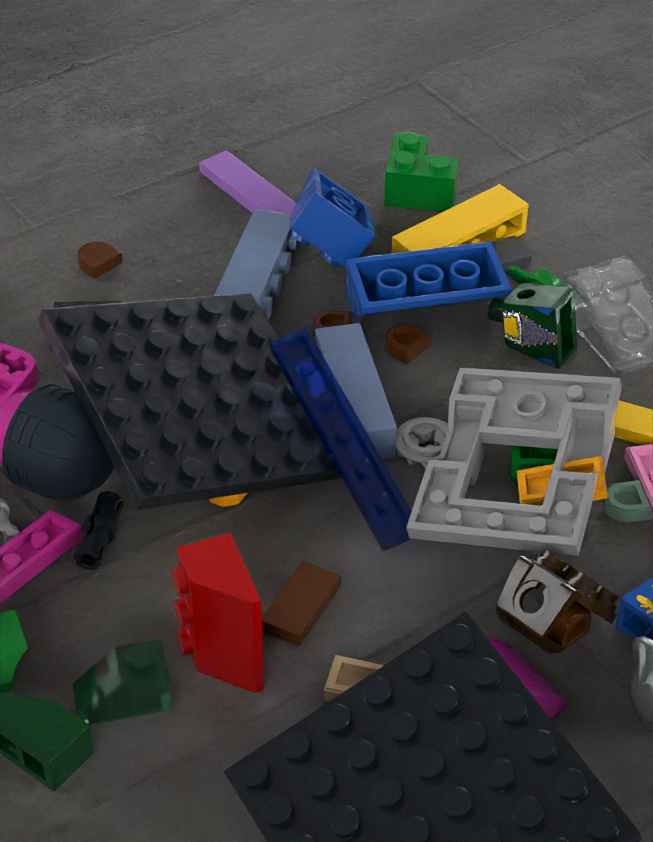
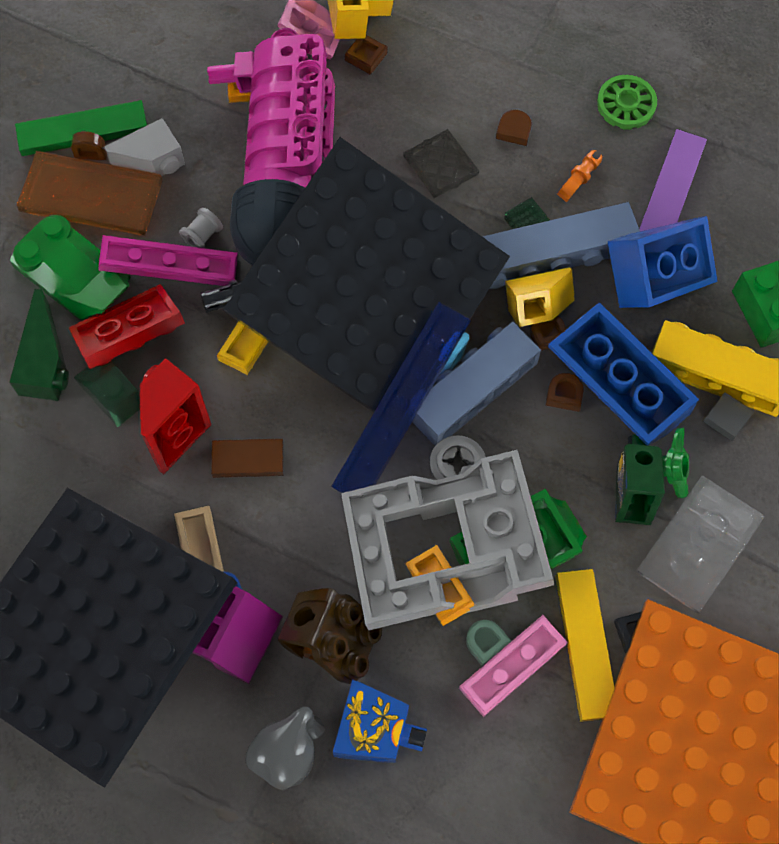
camera: 60 degrees right, 25 degrees up
none -> red plate [68,284,185,369]
none -> yellow tile [217,321,268,375]
none -> clear green tile [504,197,550,229]
none -> yellow slope [505,267,575,327]
none -> orange piece [557,150,603,202]
none -> bright green wheel [597,75,657,130]

